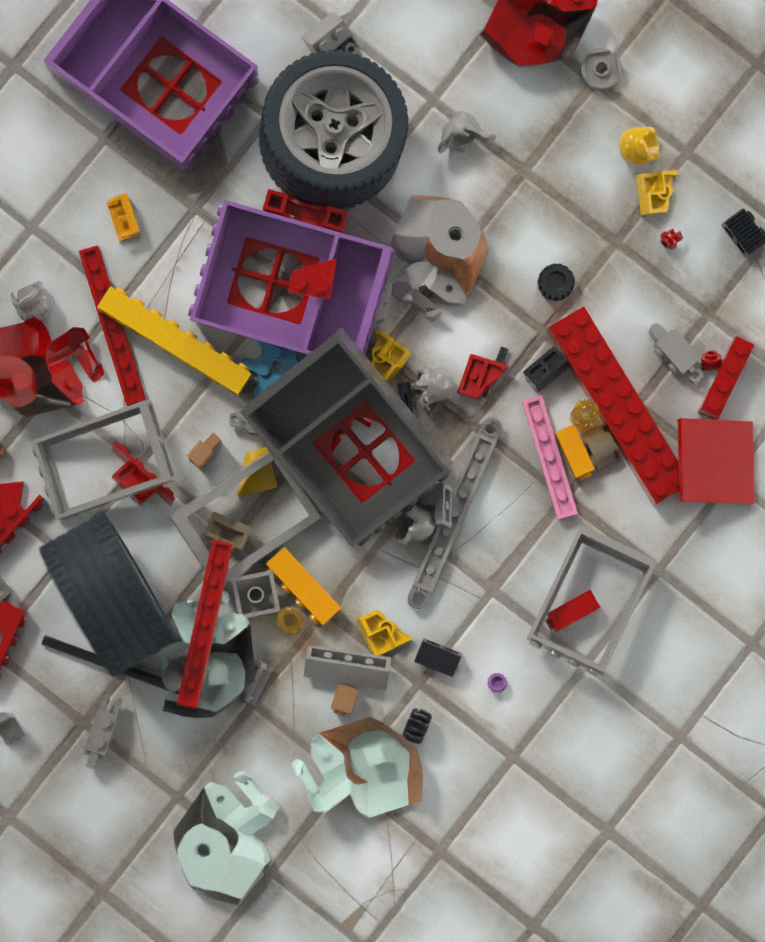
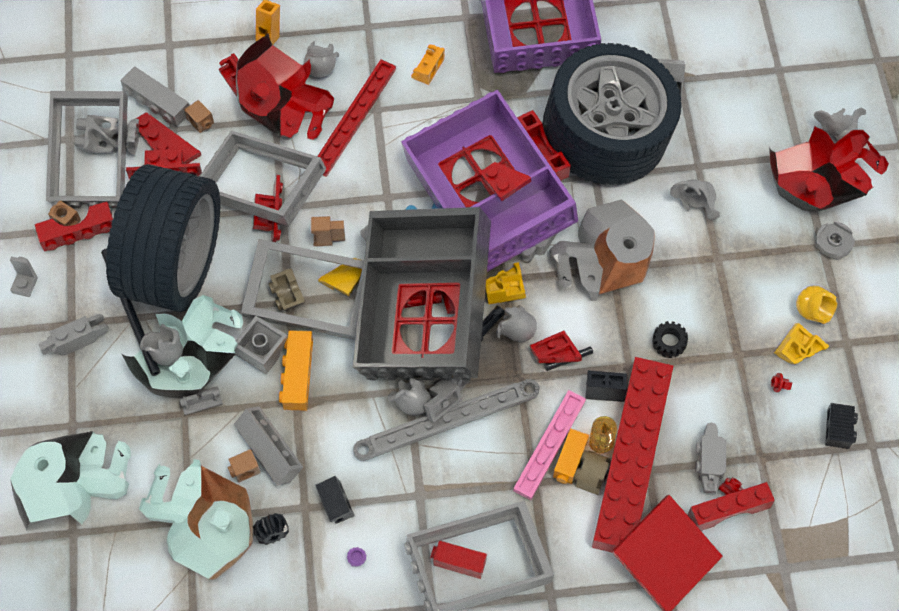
camera: 55 degrees right, 20 degrees down
yellow brick [97,286,252,397] -> none
red tile [177,539,234,709] -> none
clear yellow piece [277,607,304,635] -> none
yellow slope [356,610,412,656] -> none

